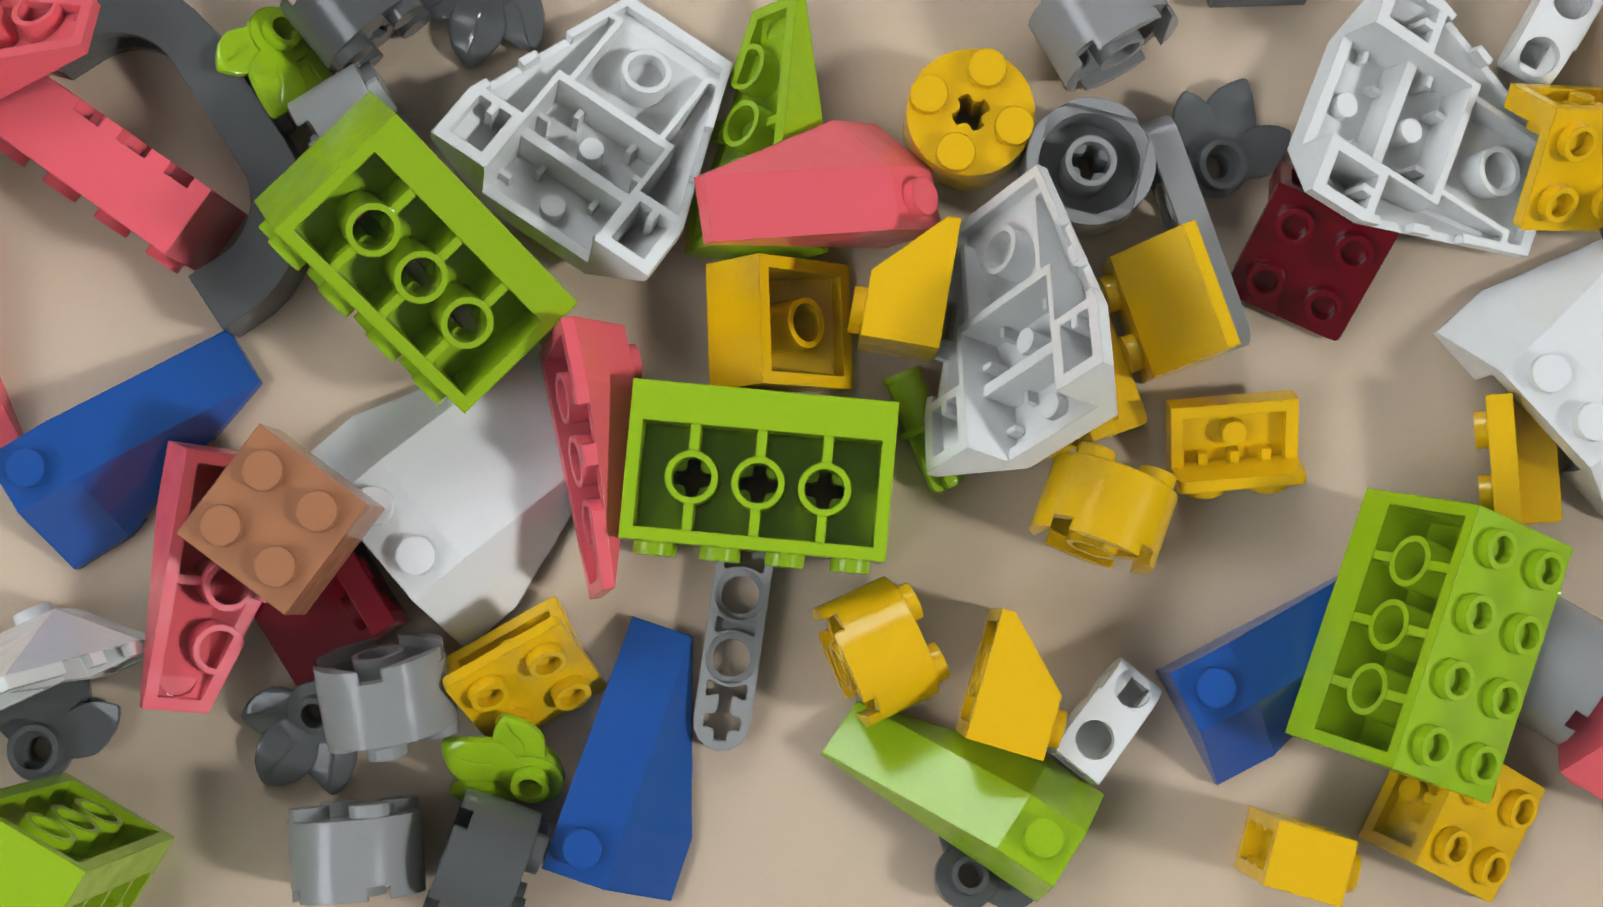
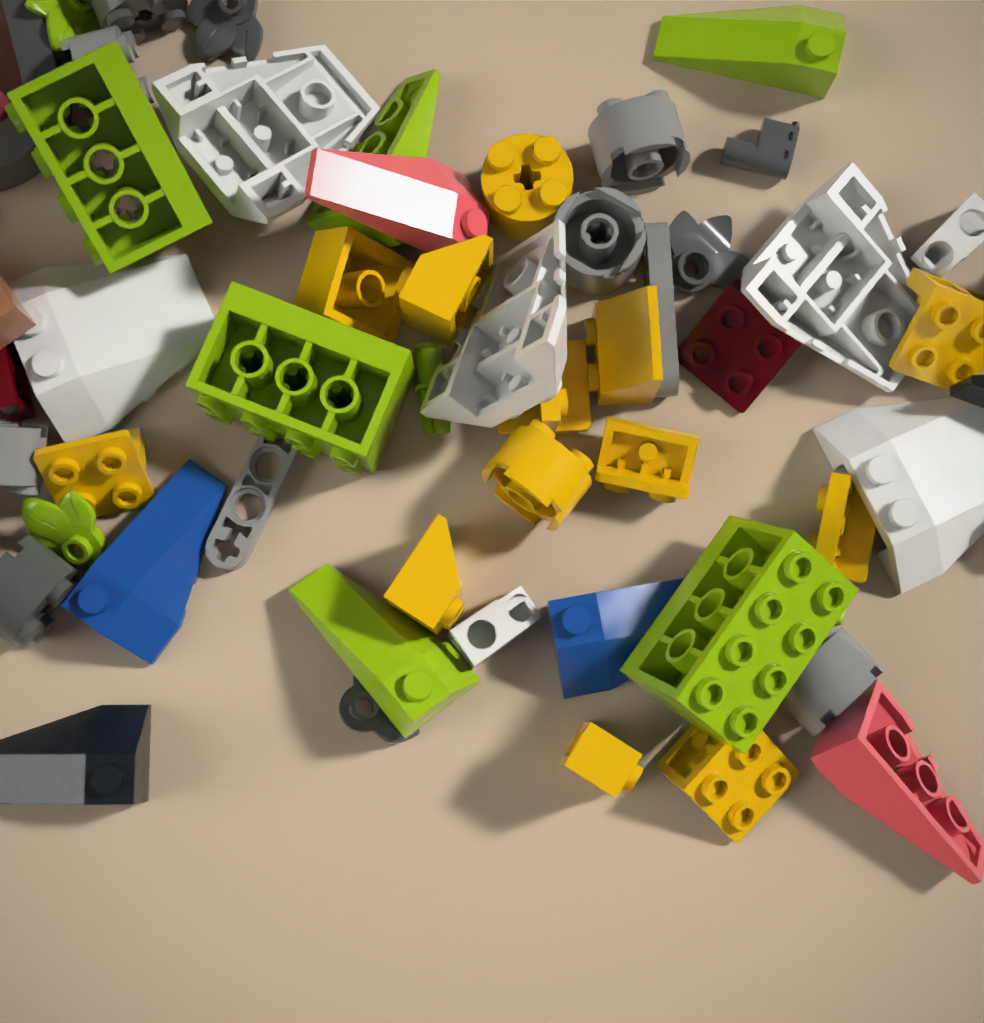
camera: 20 degrees right, 5 degrees down
coral wedge [539,316,642,600] -> none
yellow brick [812,576,950,727] -> none

